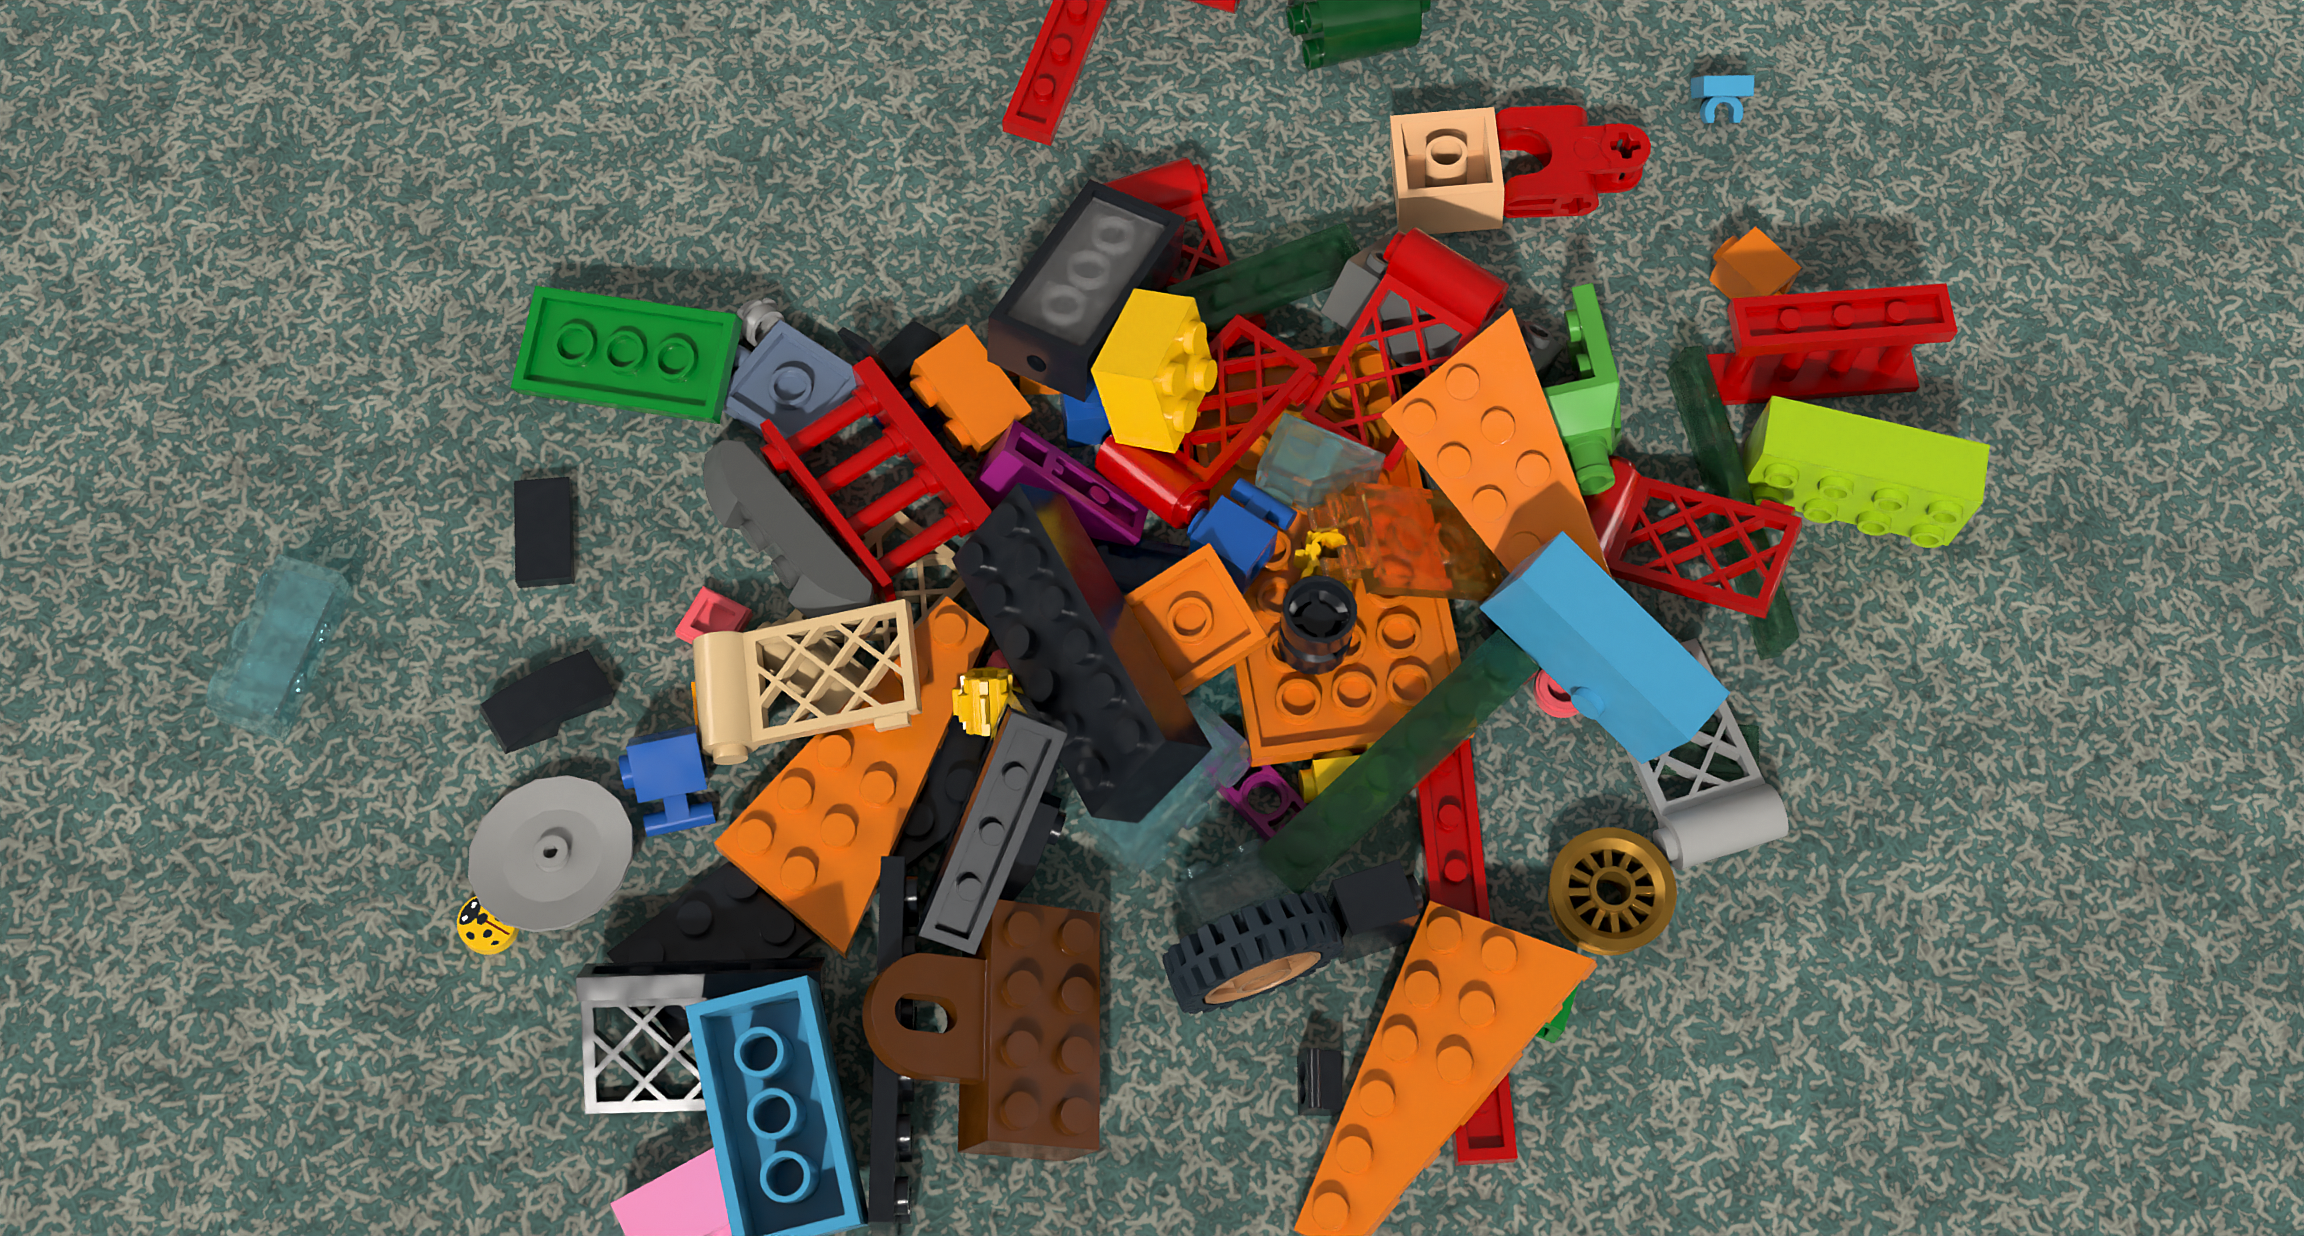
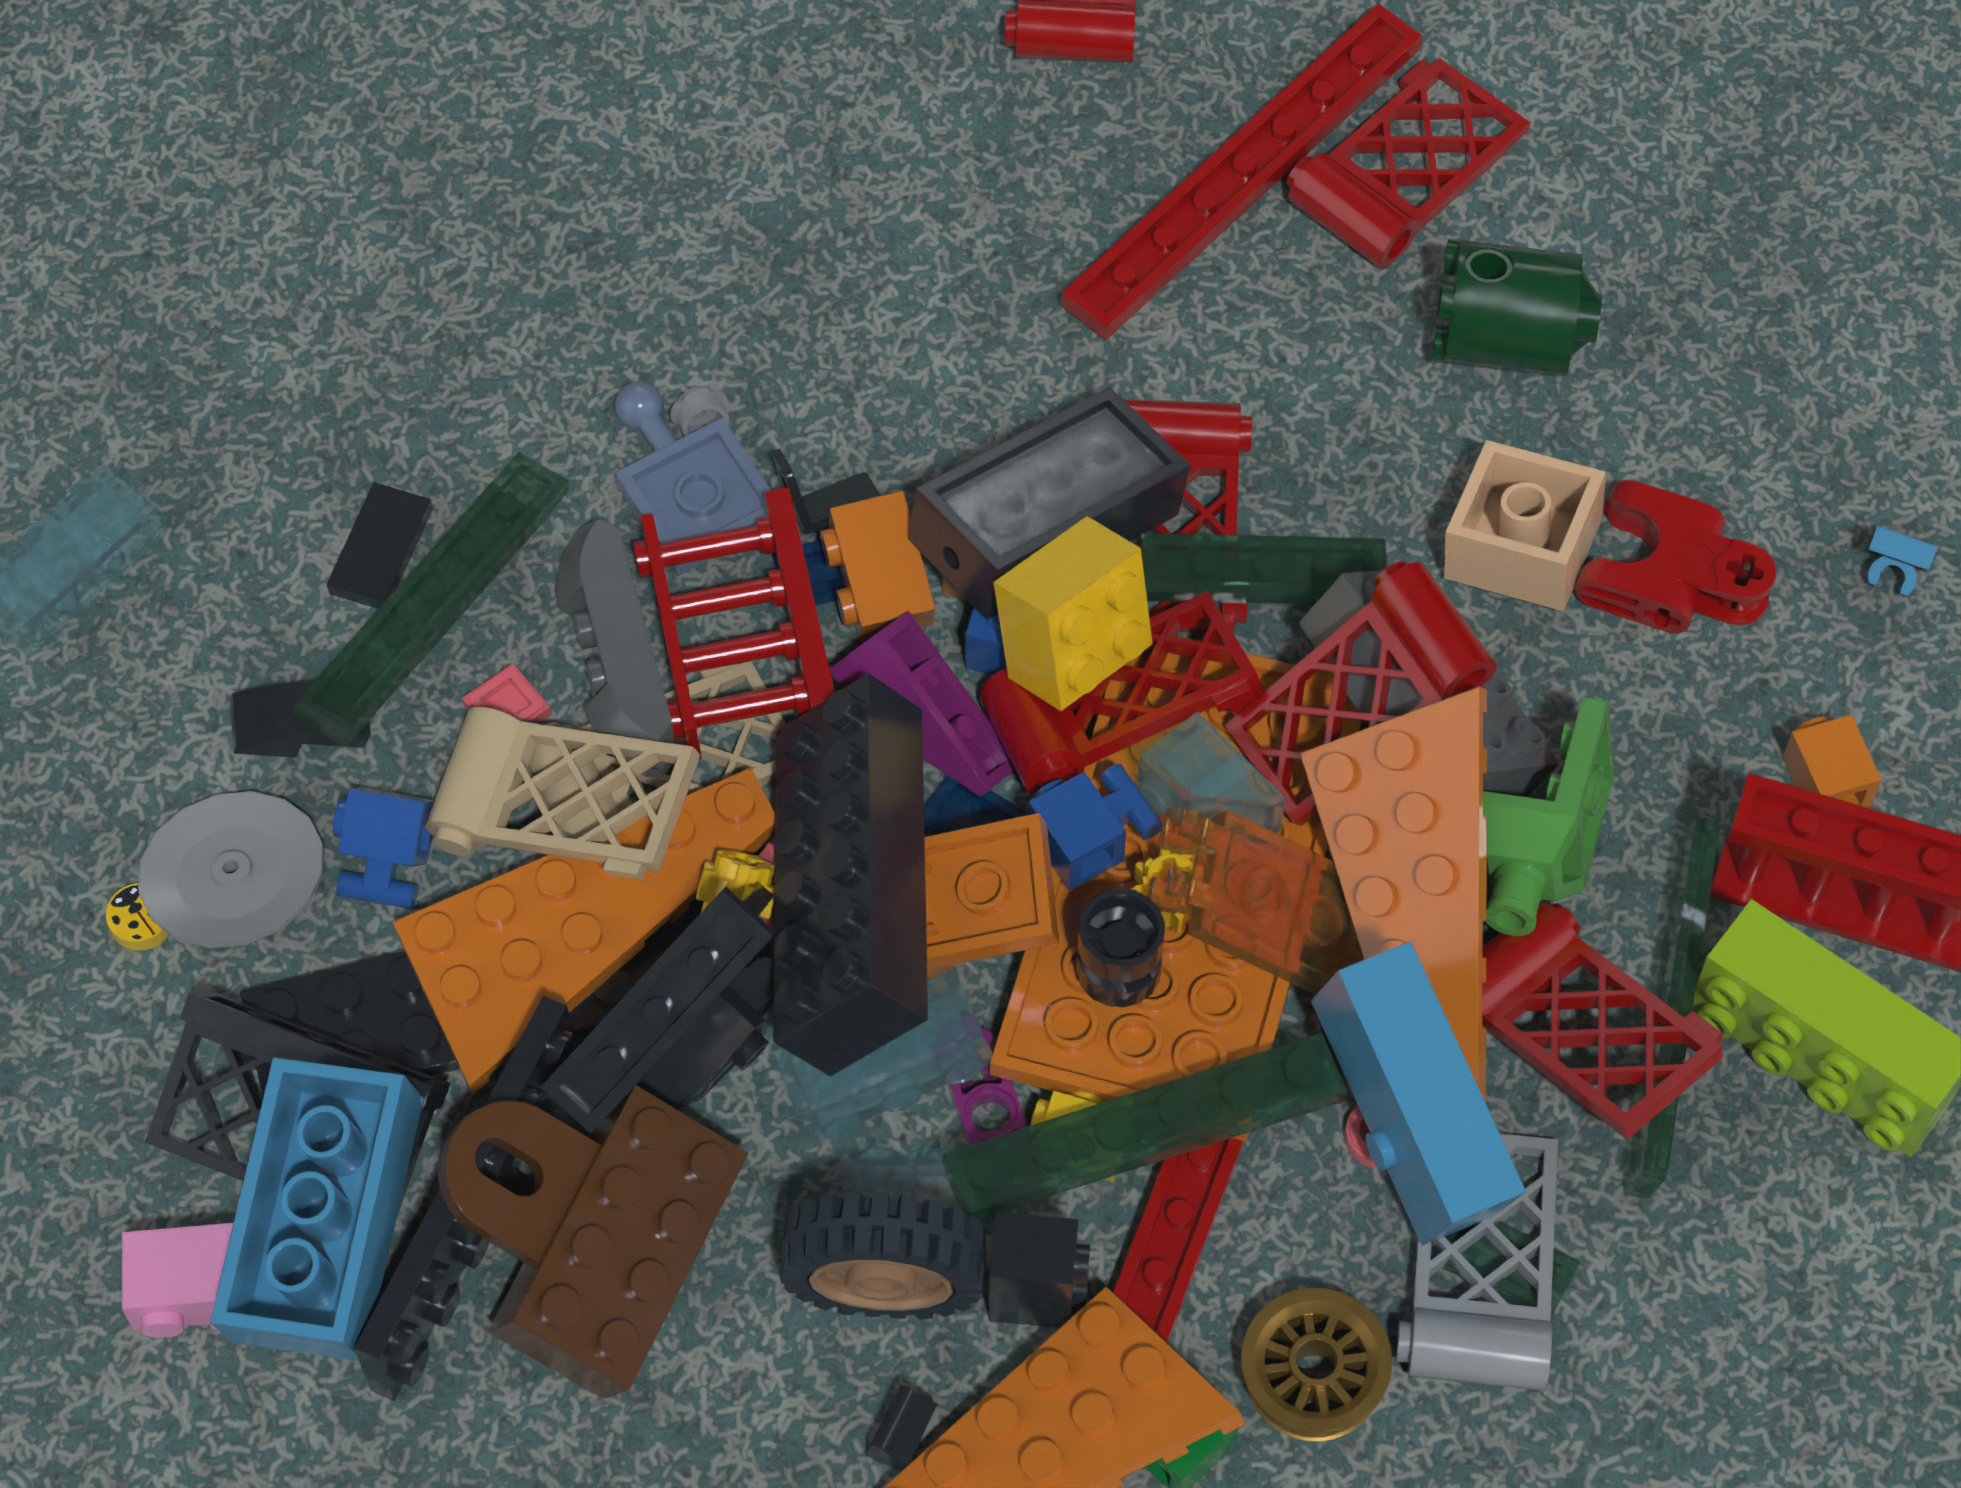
camera: 30 degrees right, 5 degrees down
green plate [511,286,743,424] -> none
none -> clear green tile [293,452,569,747]

